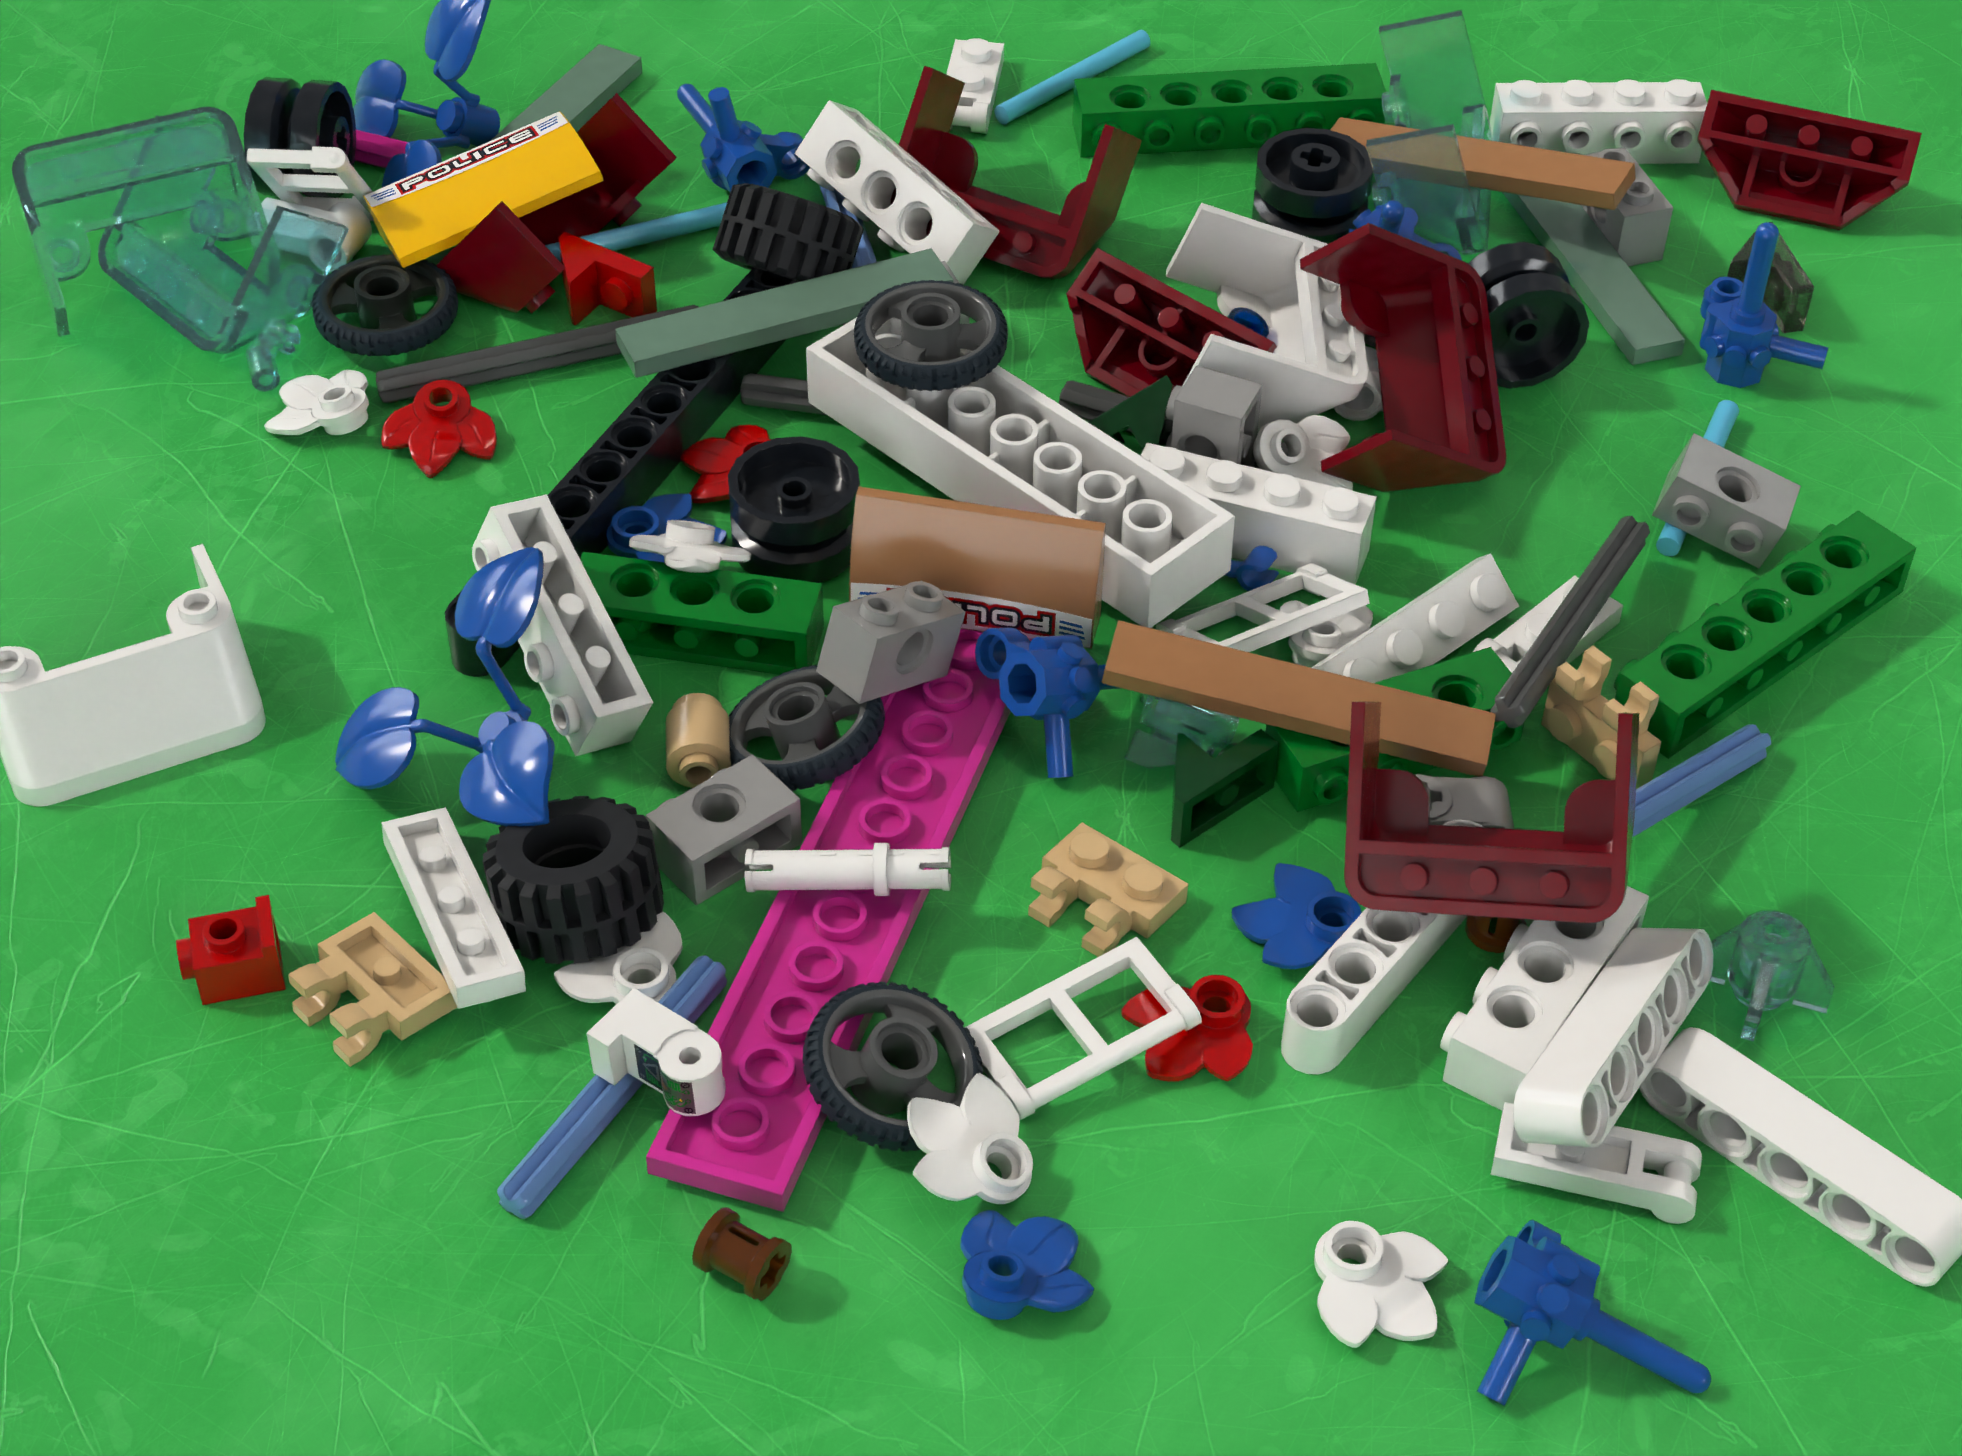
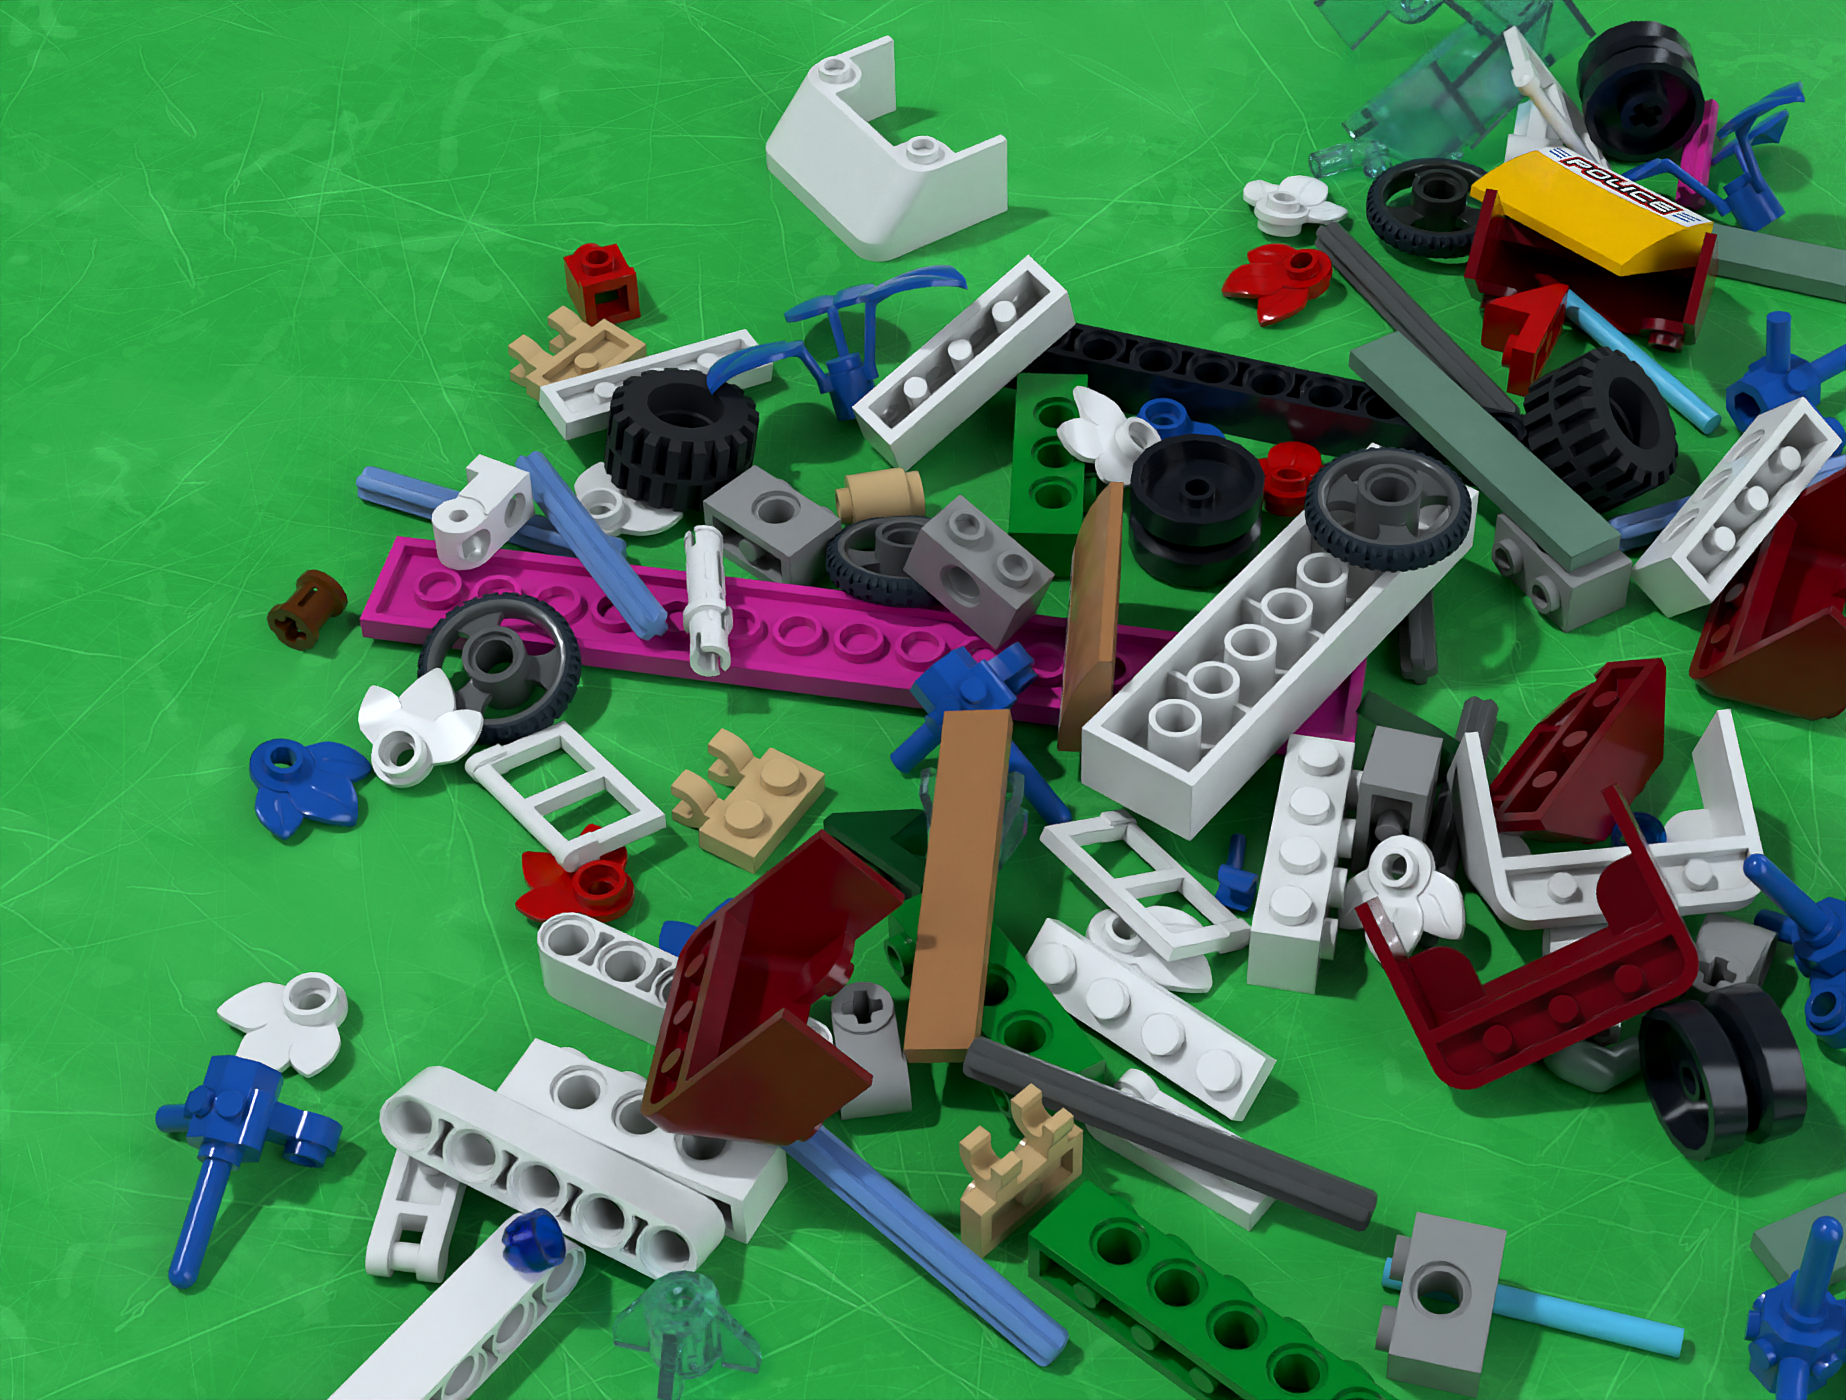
camera: 85 degrees right, 0 degrees up
none -> clear blue hinge [502,1208,566,1274]
none -> medium blue axle [515,451,668,641]

